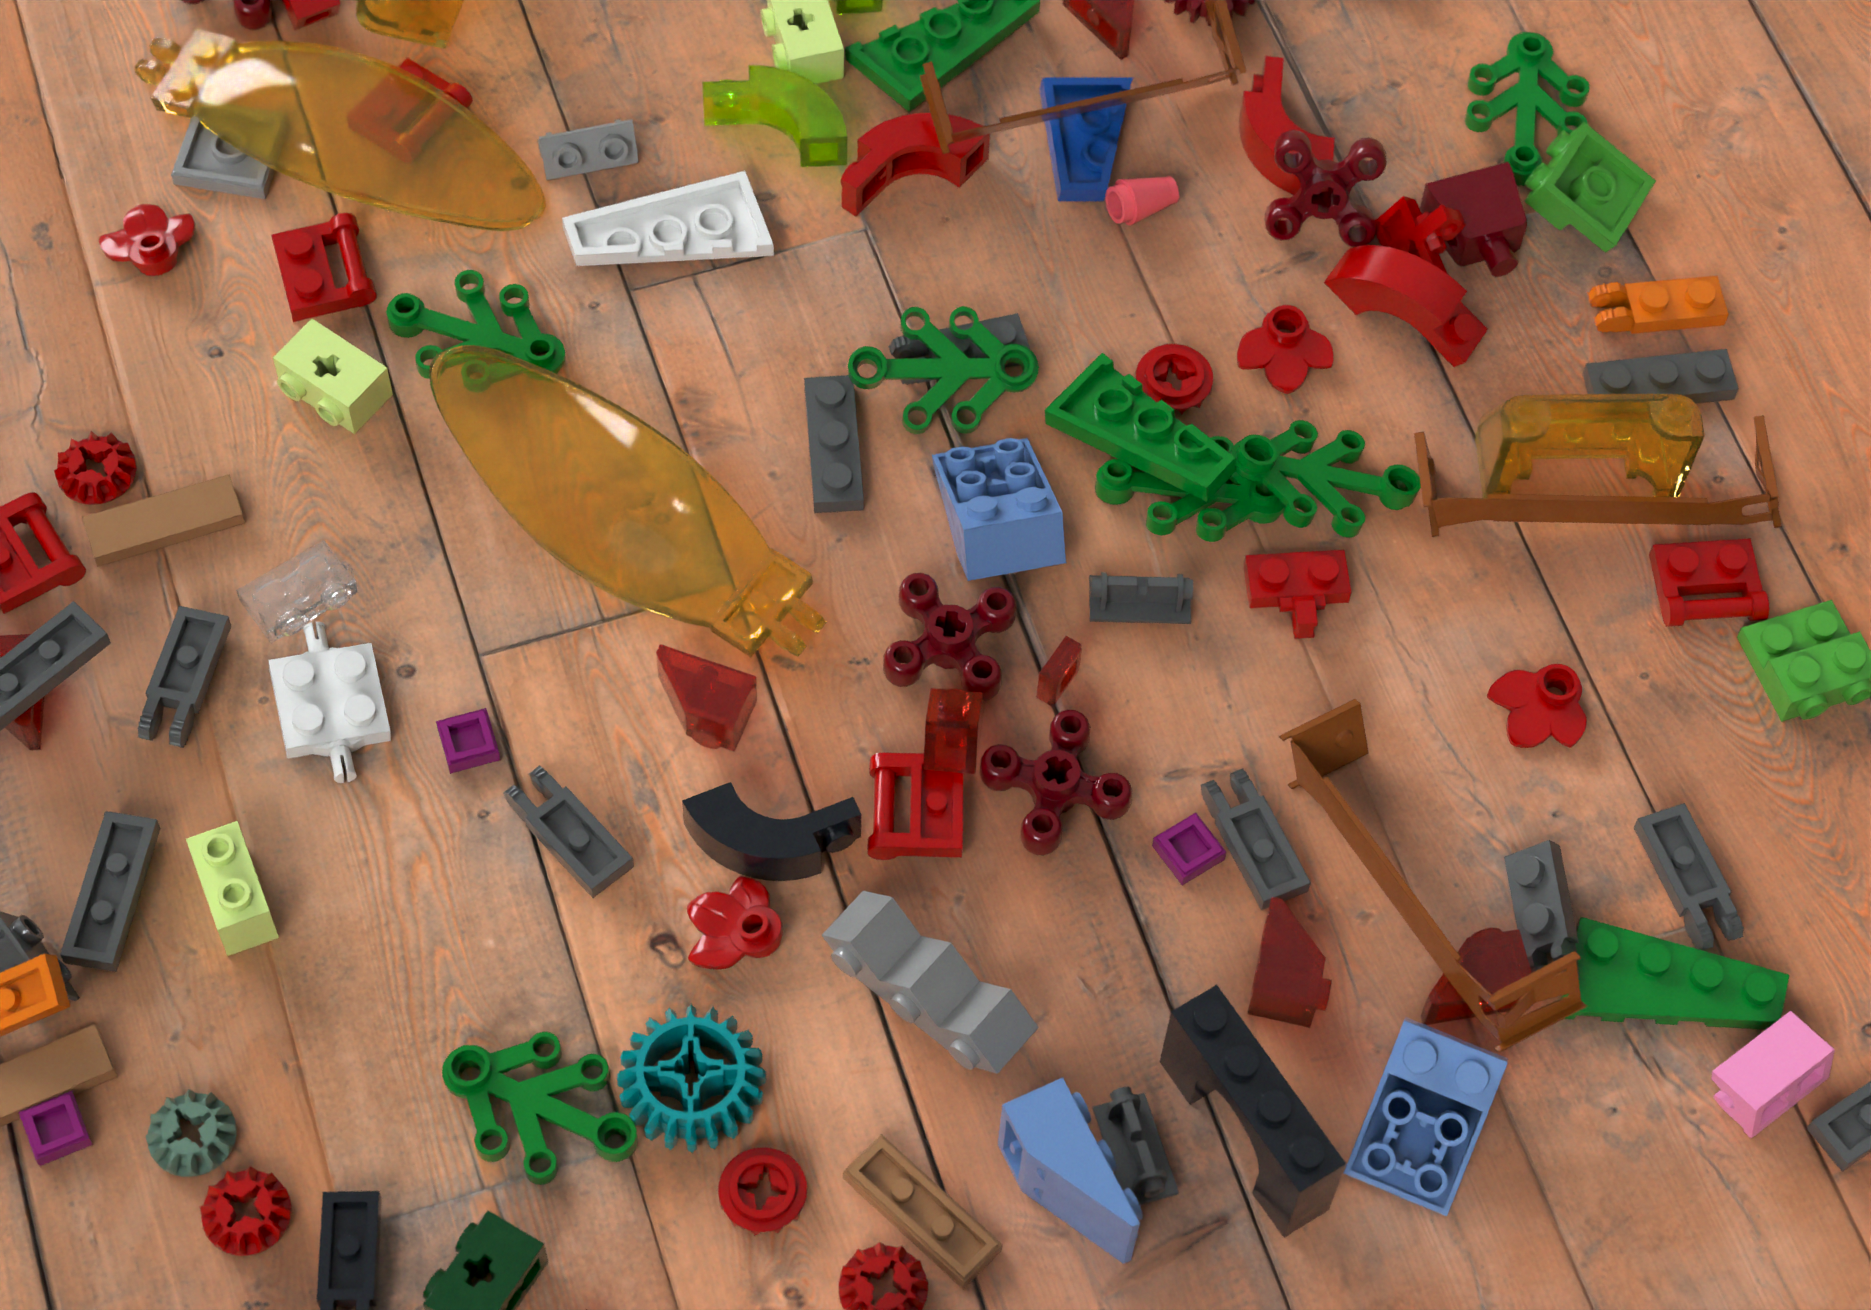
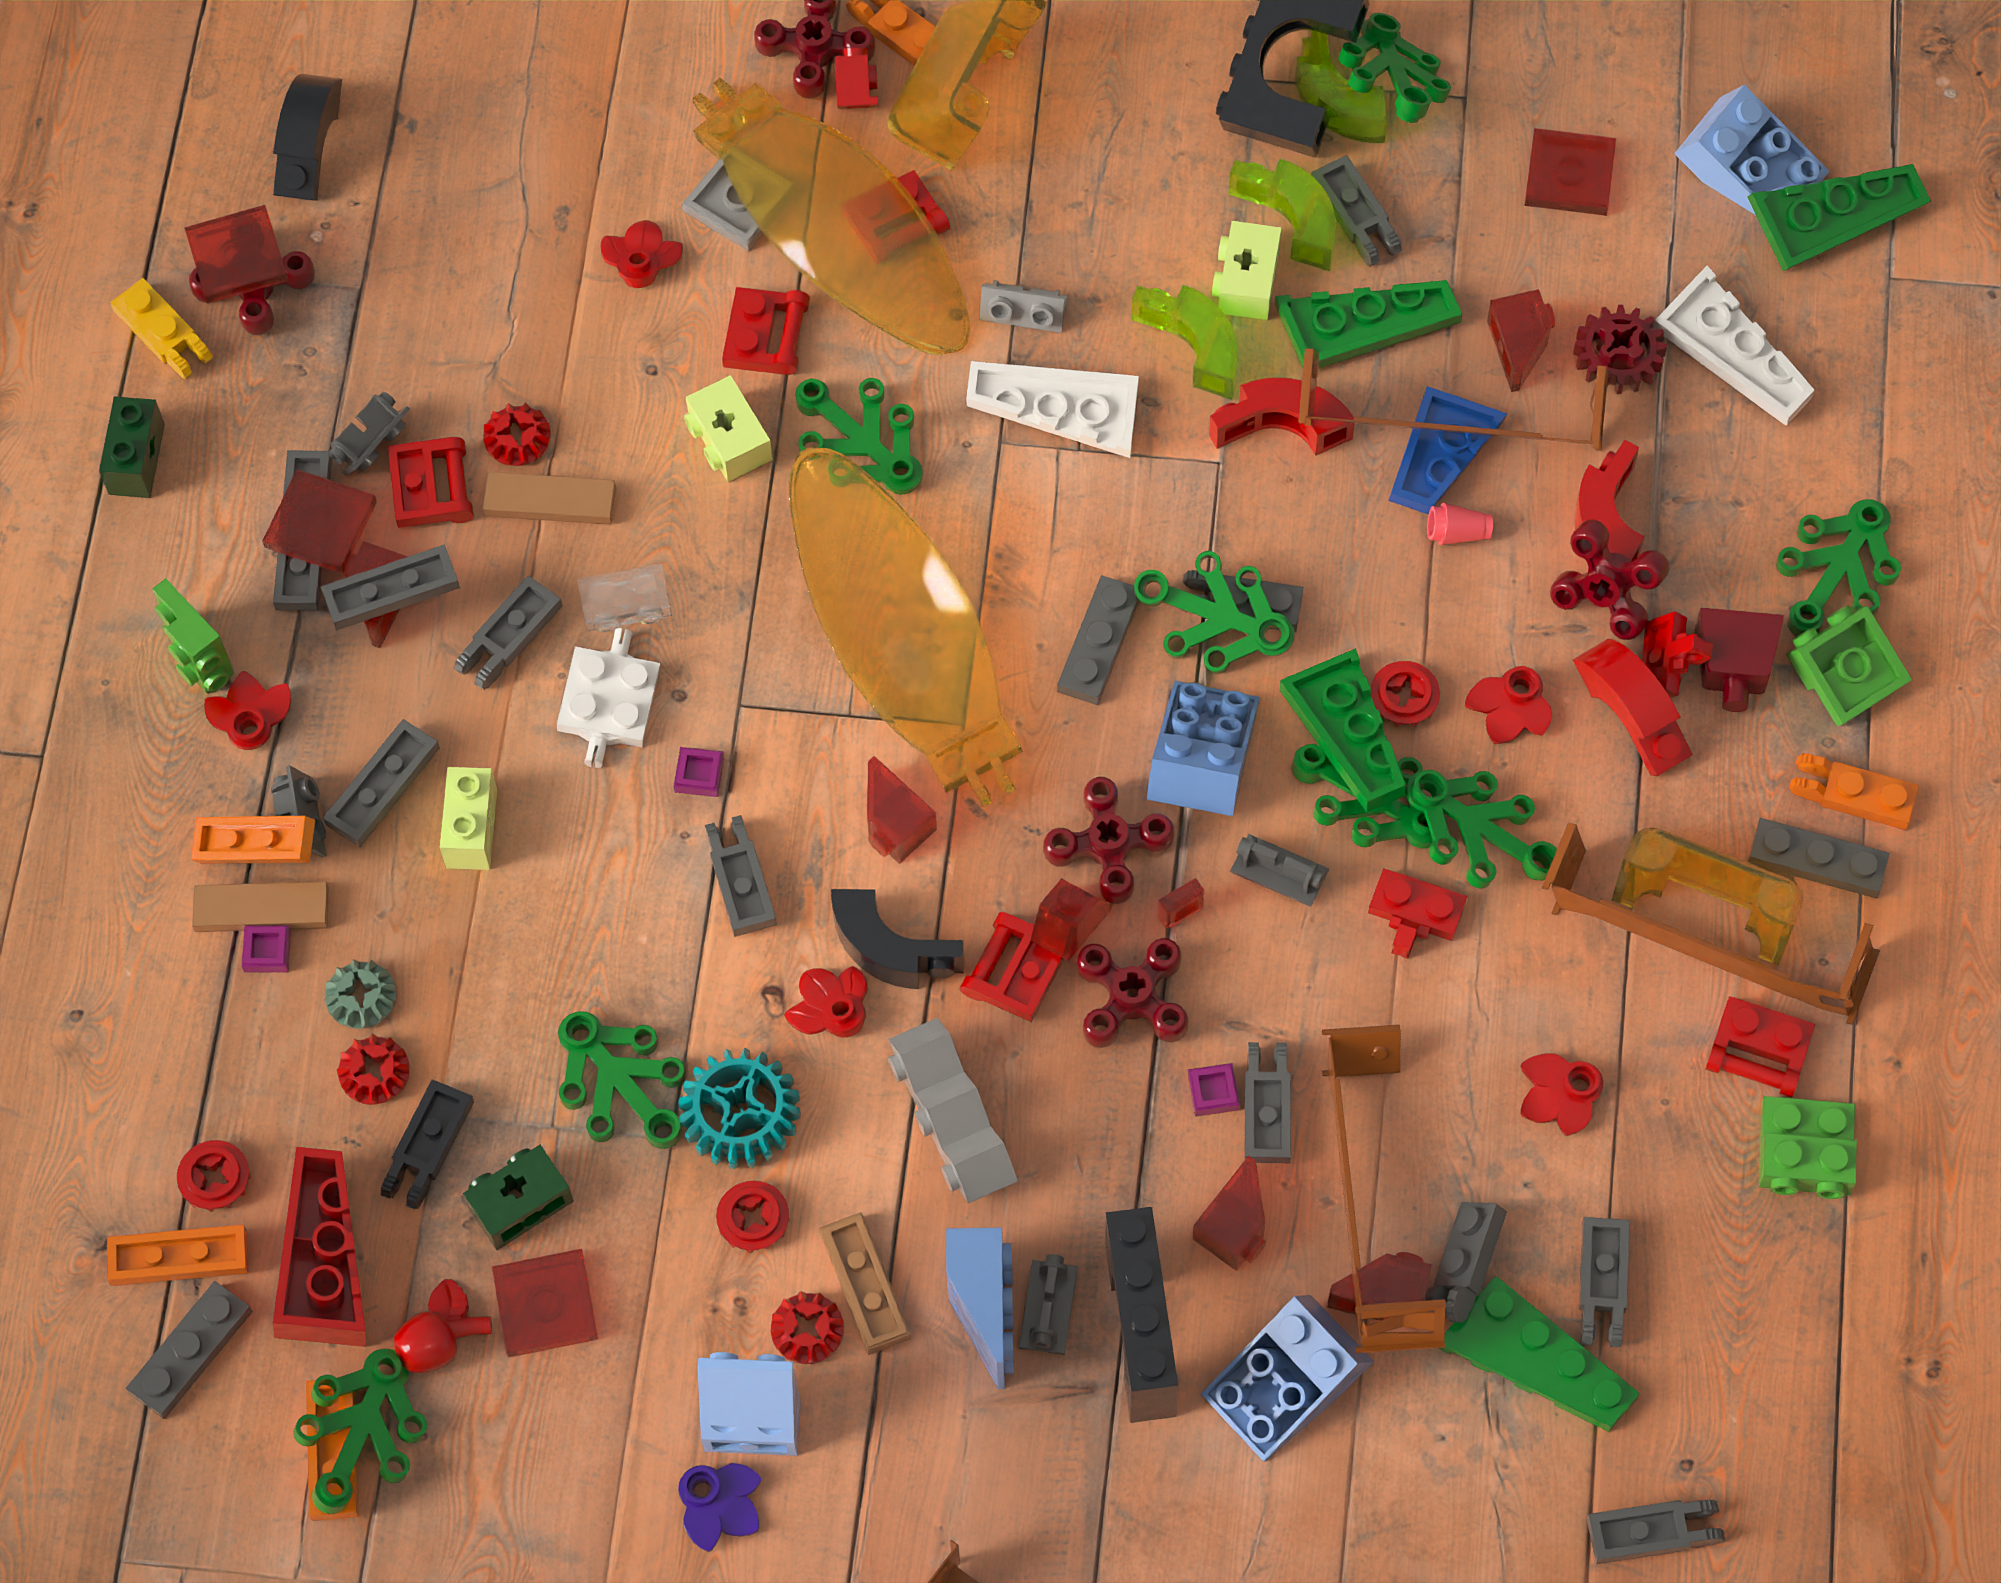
camera: 30 degrees right, 5 degrees up
bright pink hinge [1711,1011,1835,1139] -> none

